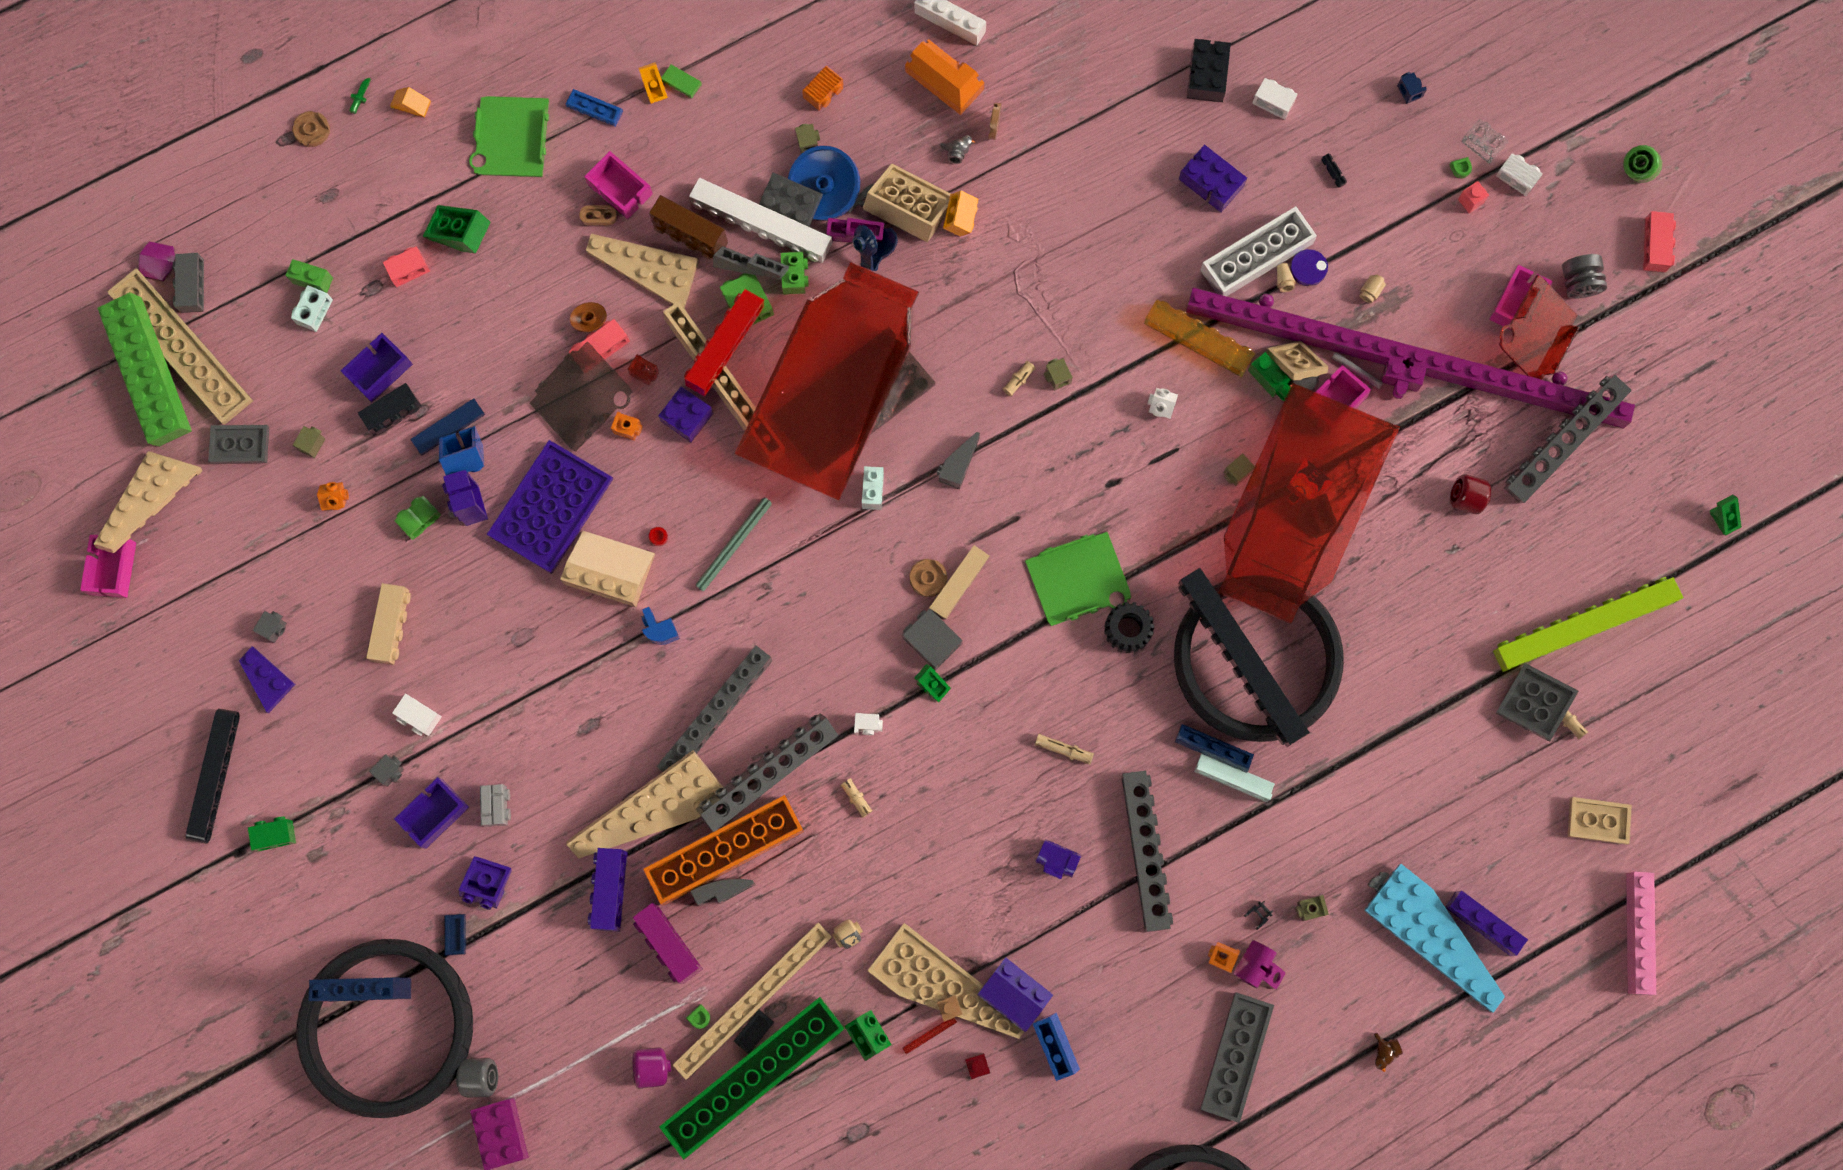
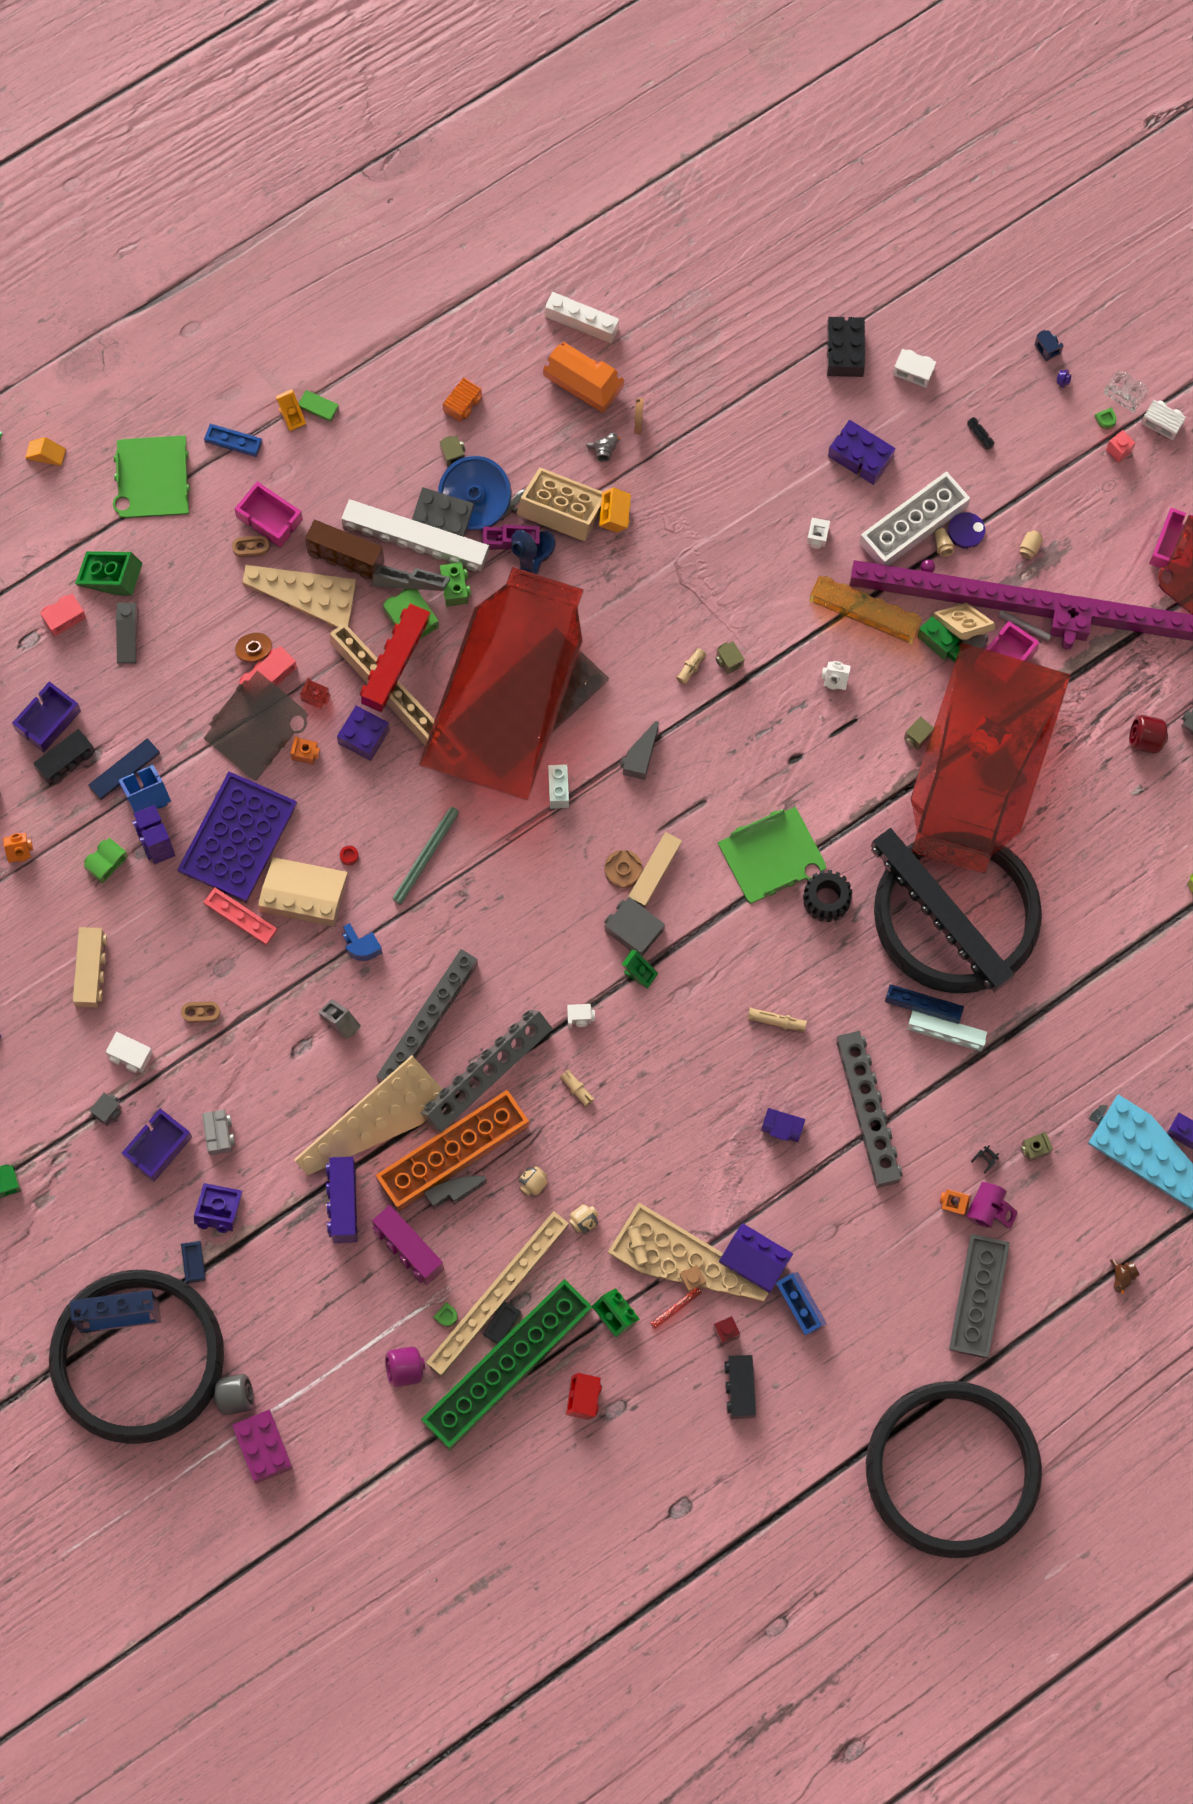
camera: 10 degrees left, 5 degrees down
none -> dark grey slope [116,603,138,664]
none -> medium nougat plate [181,1001,221,1023]
none -> coral plate [203,887,278,946]
none -> flat silver slope [318,999,361,1039]
none -> tan head [519,1166,547,1196]
none -> red brick [566,1373,602,1420]
none -> tan pin [627,1225,650,1267]
none -> black brick [724,1355,756,1419]
none -> white brick [807,518,830,549]
none -> dark purple plate [1057,369,1072,388]

